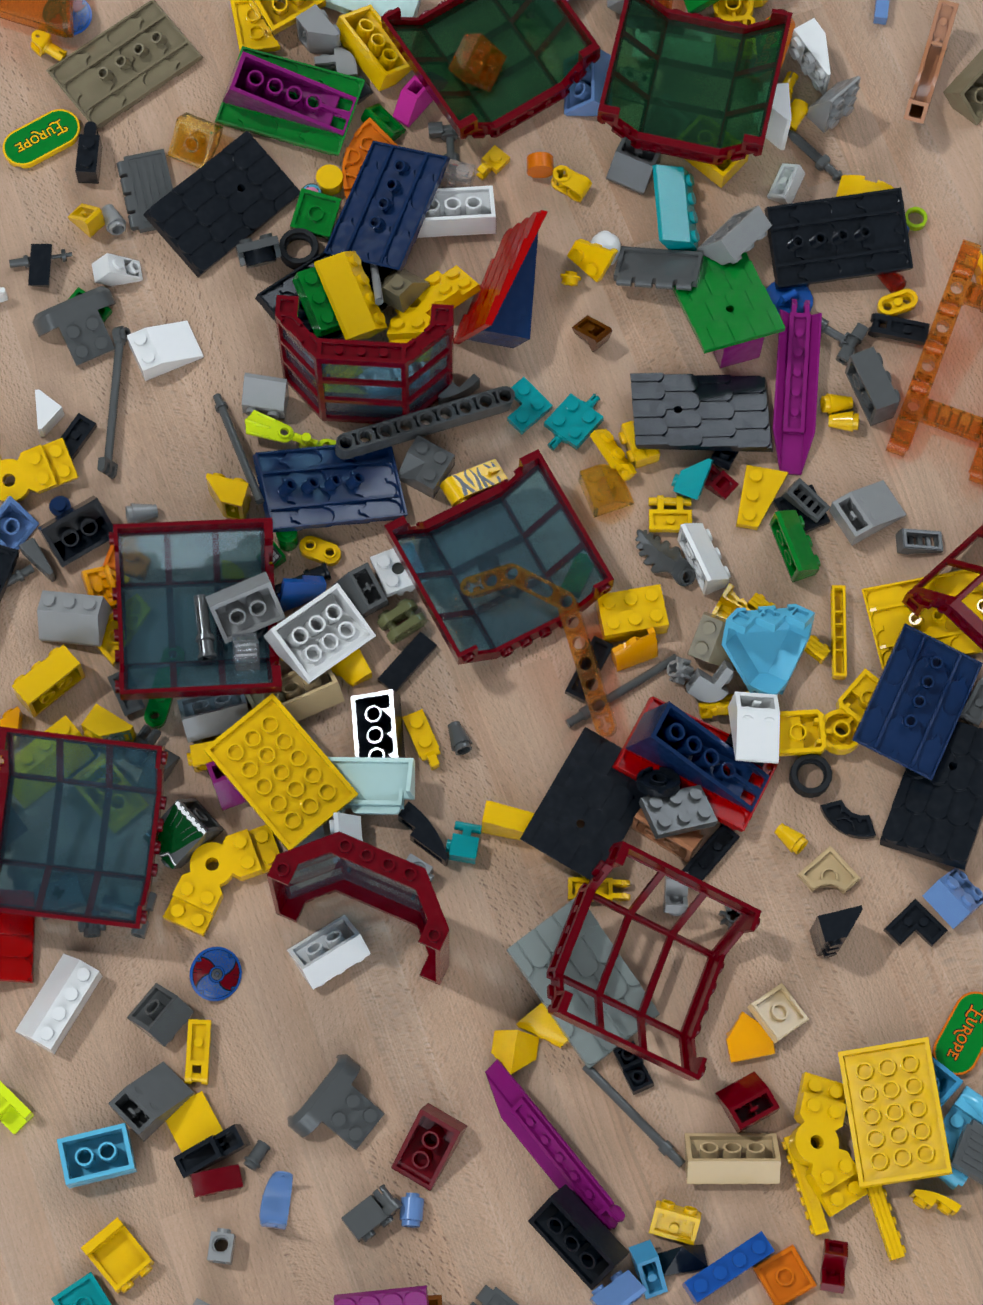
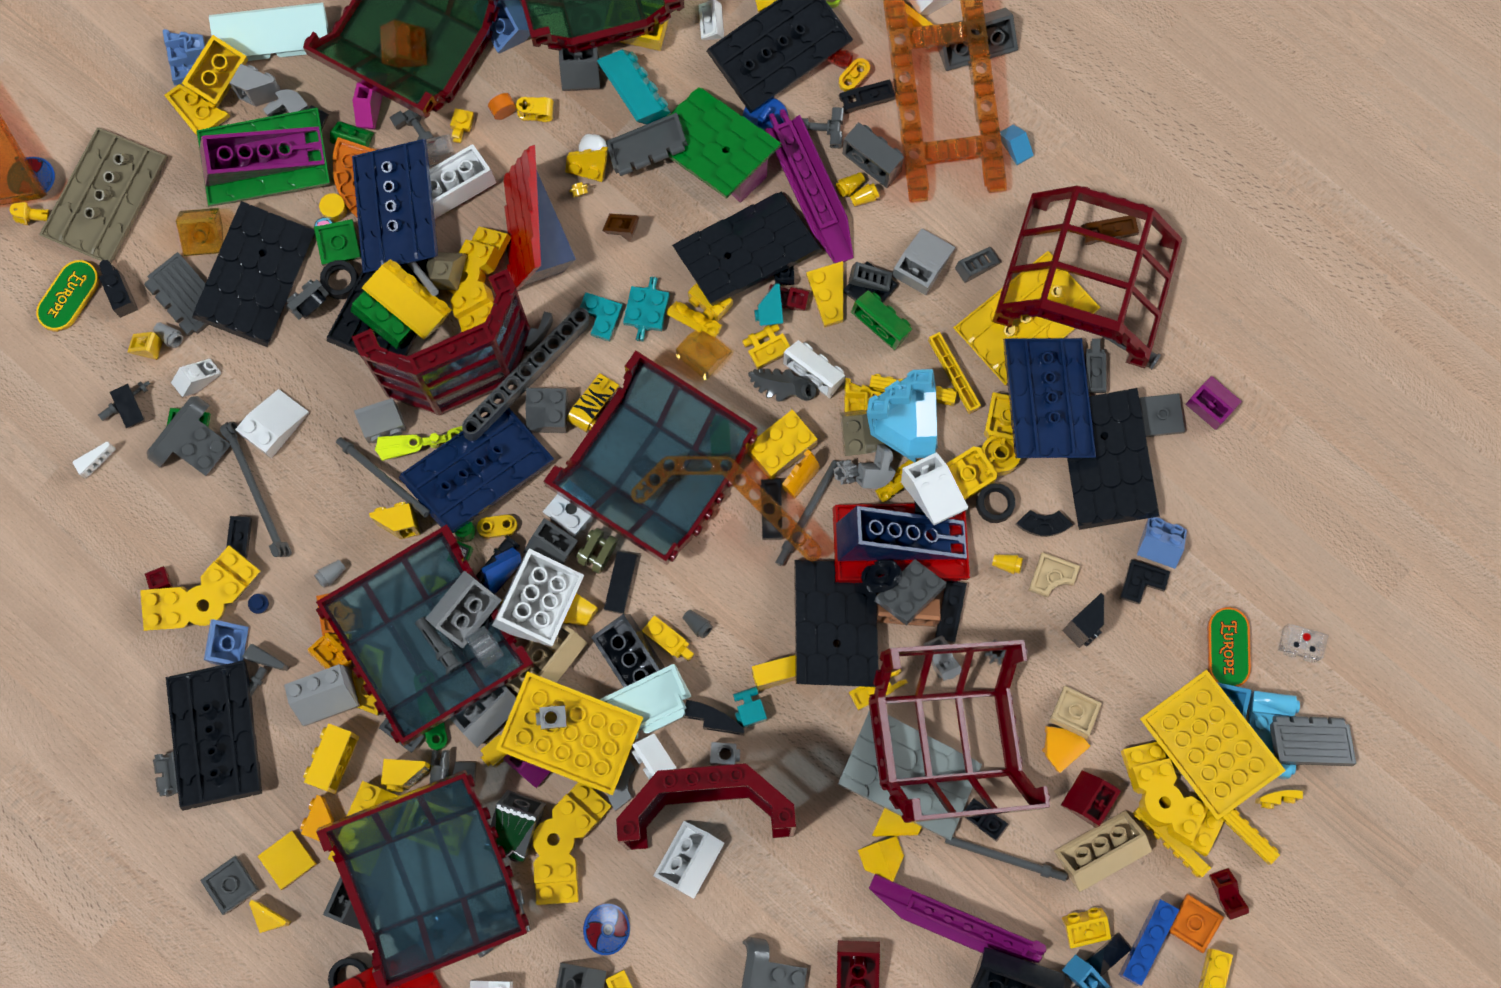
camera: 25 degrees left, 5 degrees up
white slope [35,390,64,437] -> none
black slope [38,495,113,568] -> none
yellow slope [336,4,412,91] -> none
light grey slope [697,205,772,265] -> none
none -> light grey brick [536,705,567,730]

